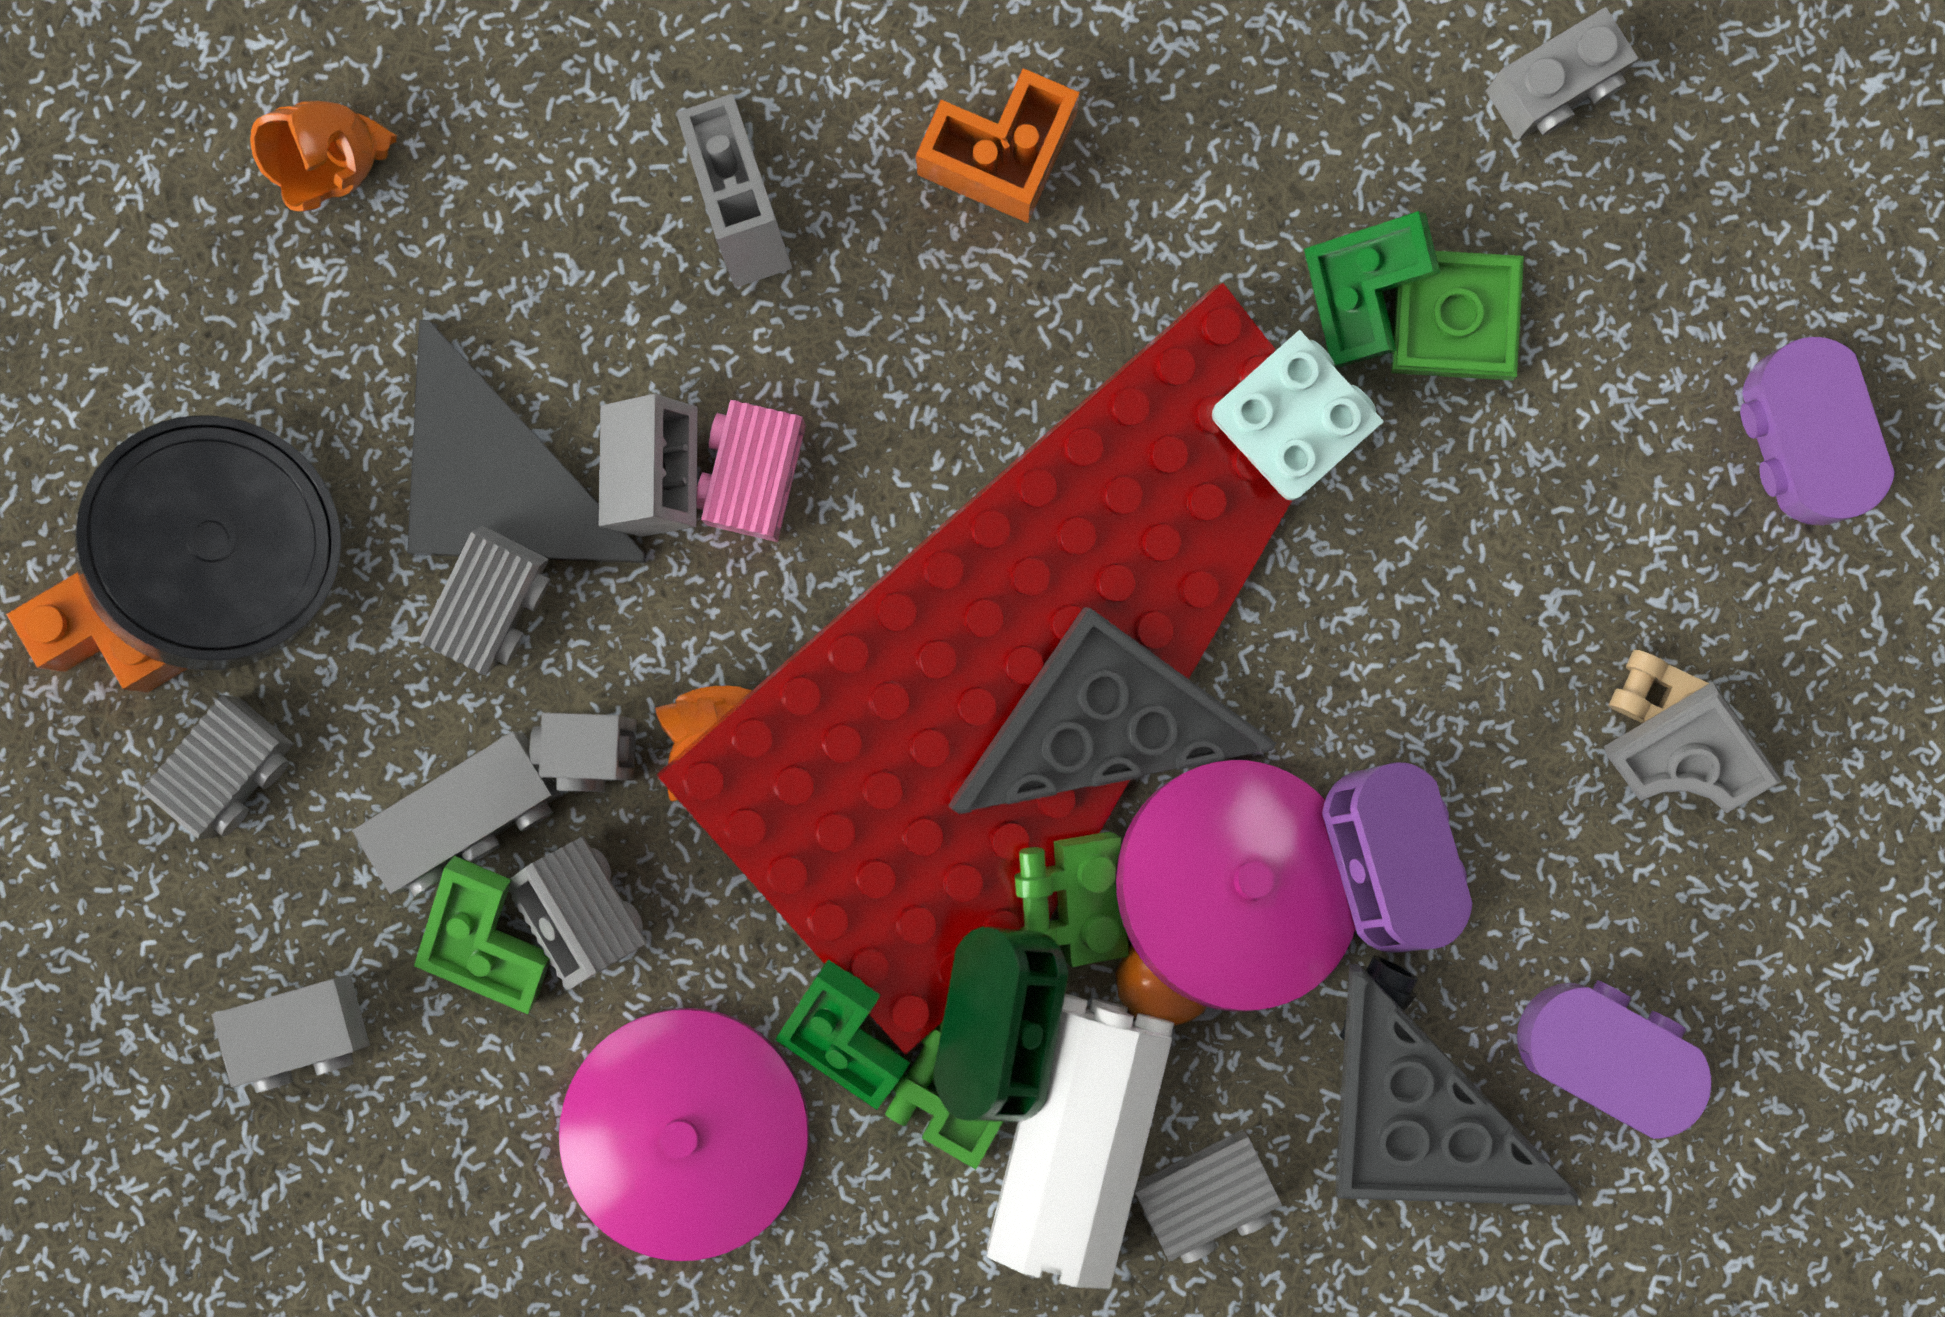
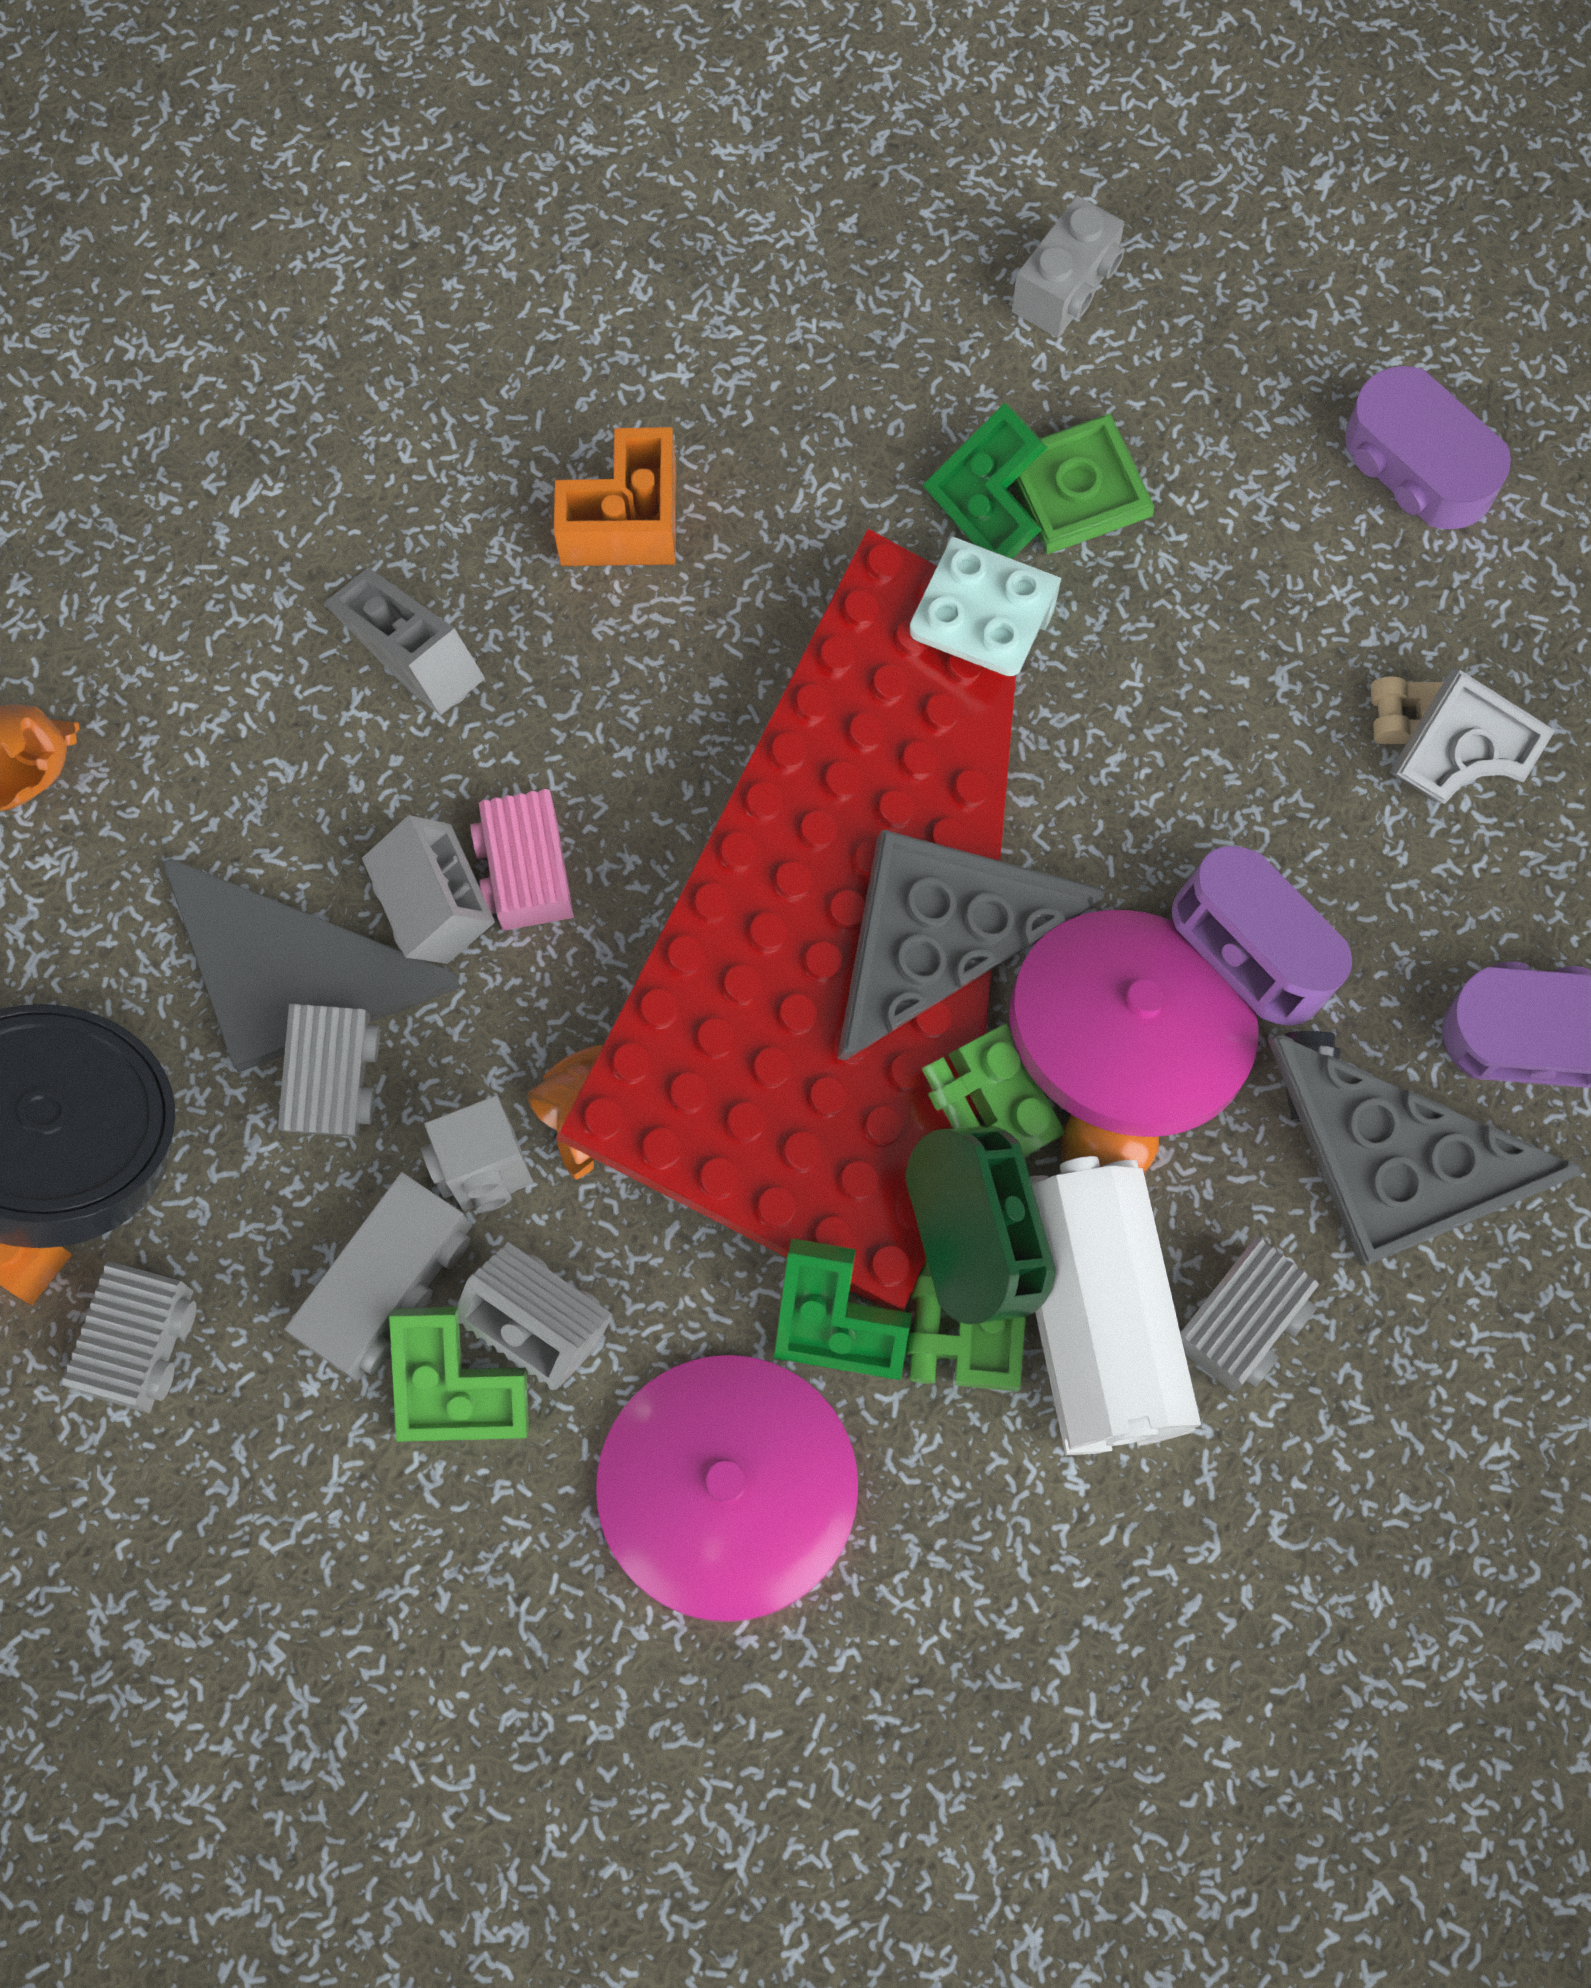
camera: 25 degrees left, 15 degrees down
light grey brick [211,974,370,1093] -> none

